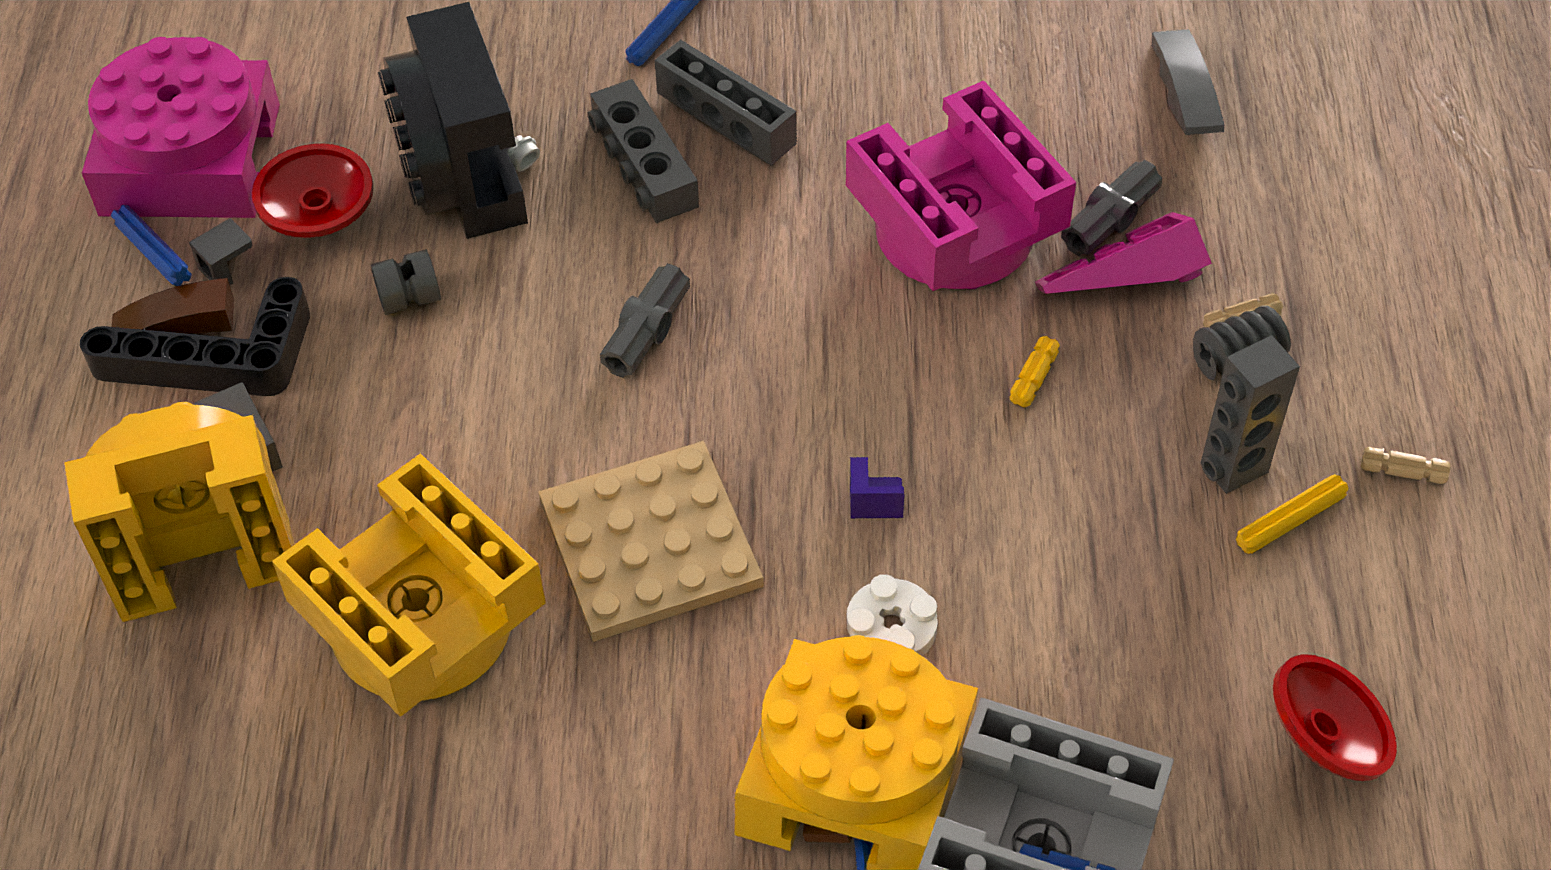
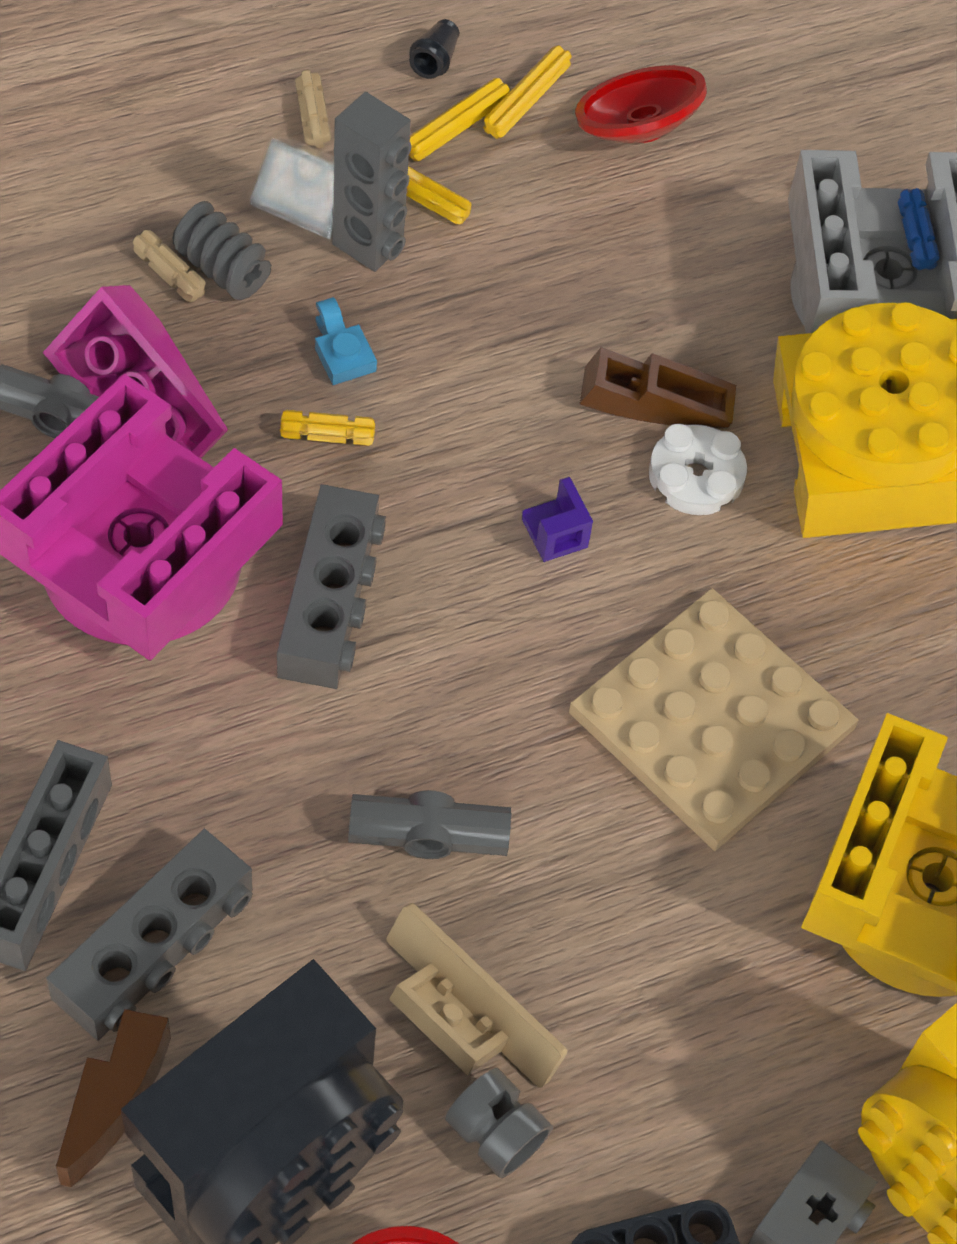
camera: 120 degrees left, 5 degrees up
none -> reddish brown slope [56,1009,171,1187]
none -> clear slope [250,138,334,239]
none -> dark grey brick [277,484,386,689]
none -> dark azure plate [315,297,377,385]
none -> tan bracket [387,903,567,1088]
none -> black cone [409,19,460,79]
none -> yellow axle [409,78,510,162]
none -> yellow axle [483,45,572,139]
none -> reddish brown slope [580,347,737,428]

